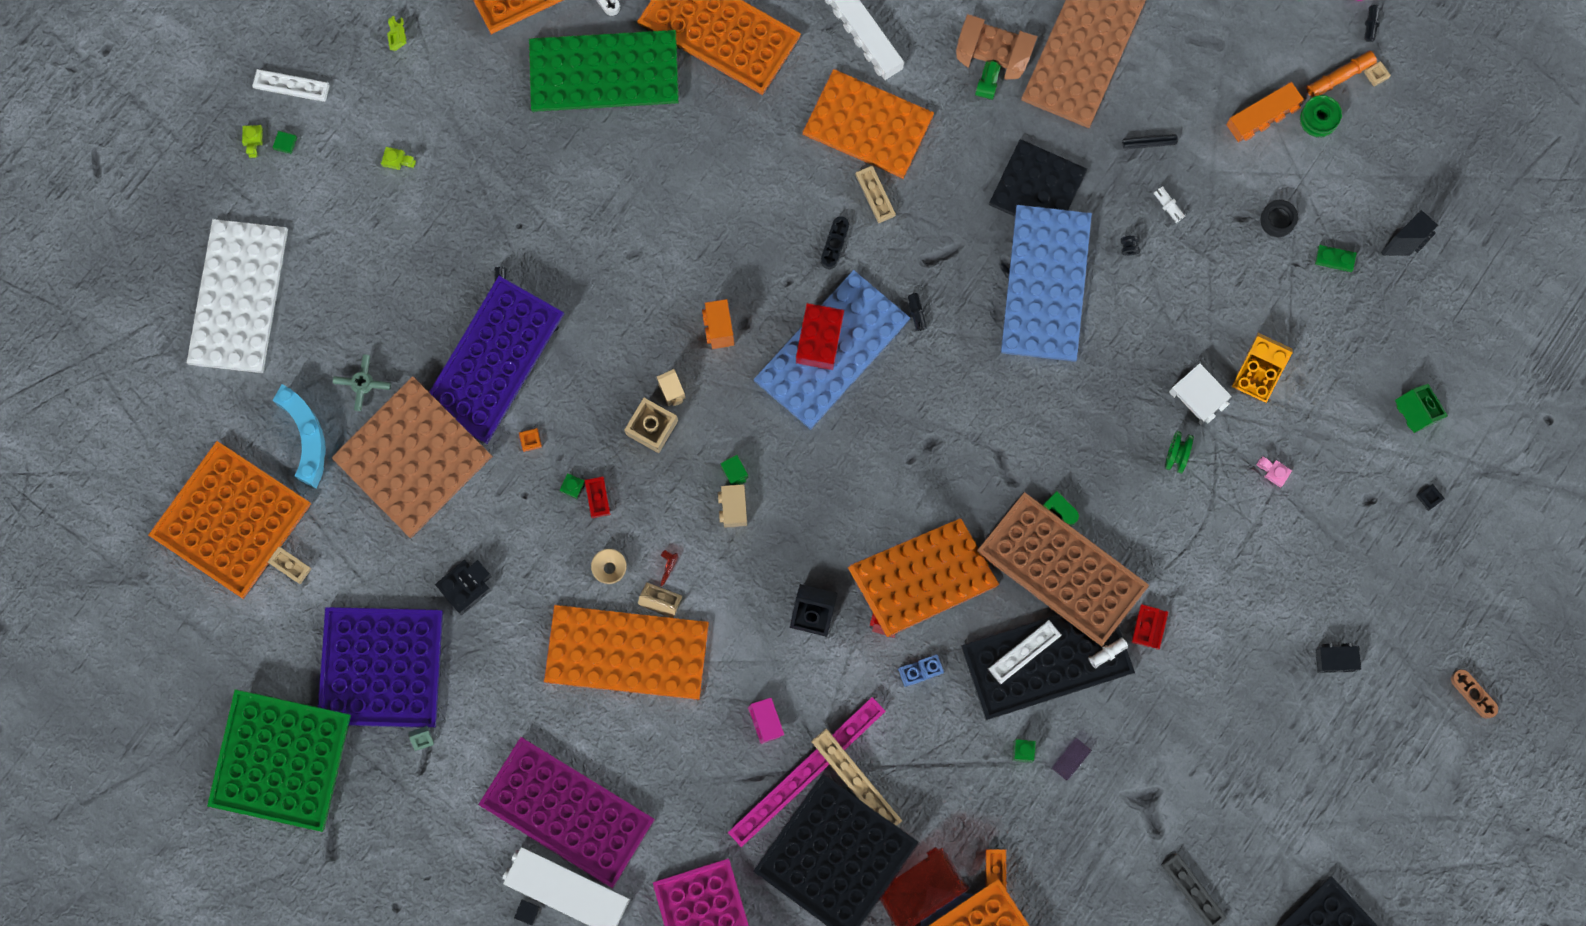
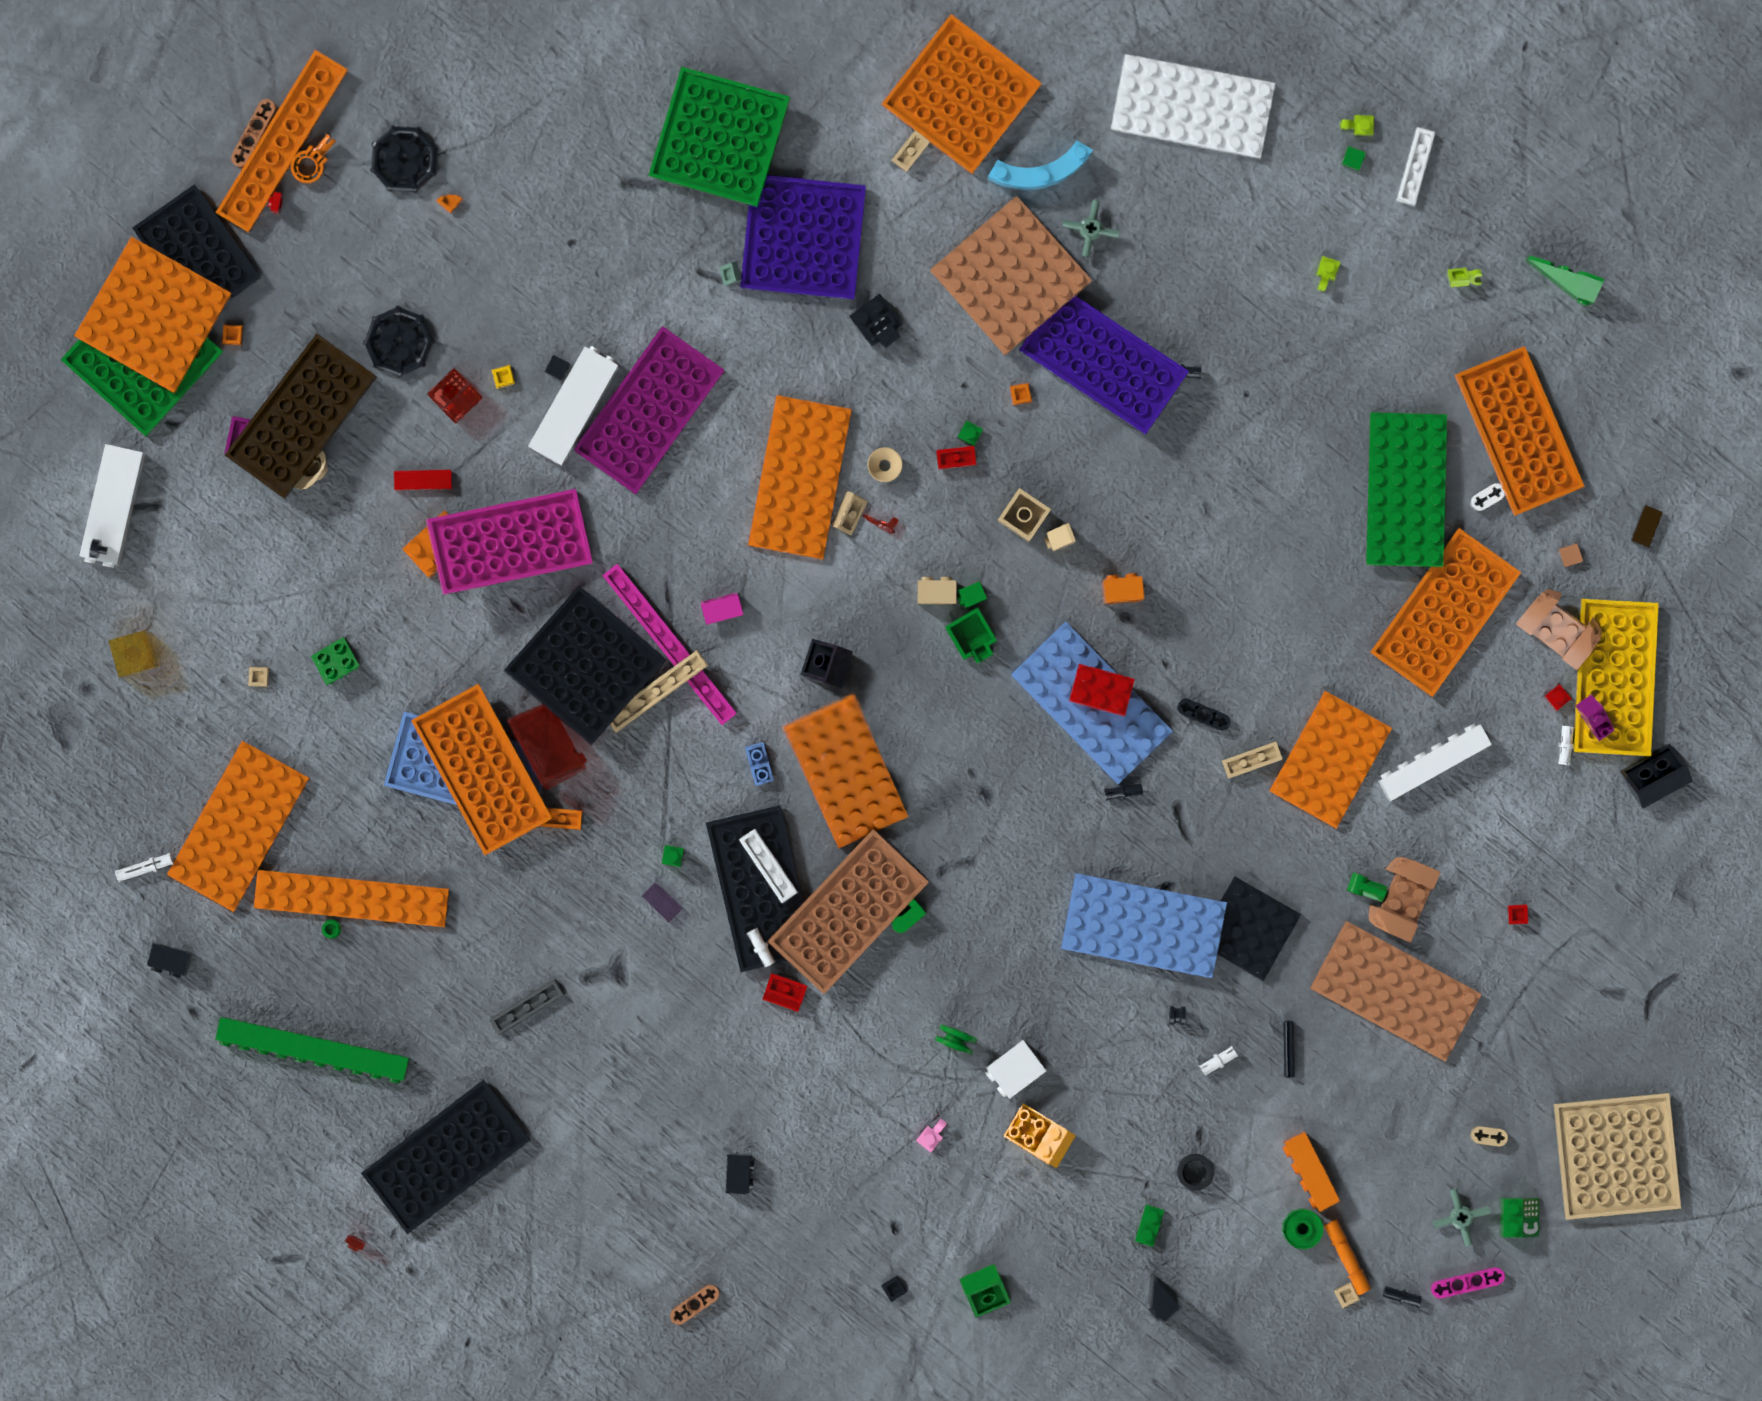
camera: 90 degrees right, 10 degrees up
none -> green piece [944,608,997,664]

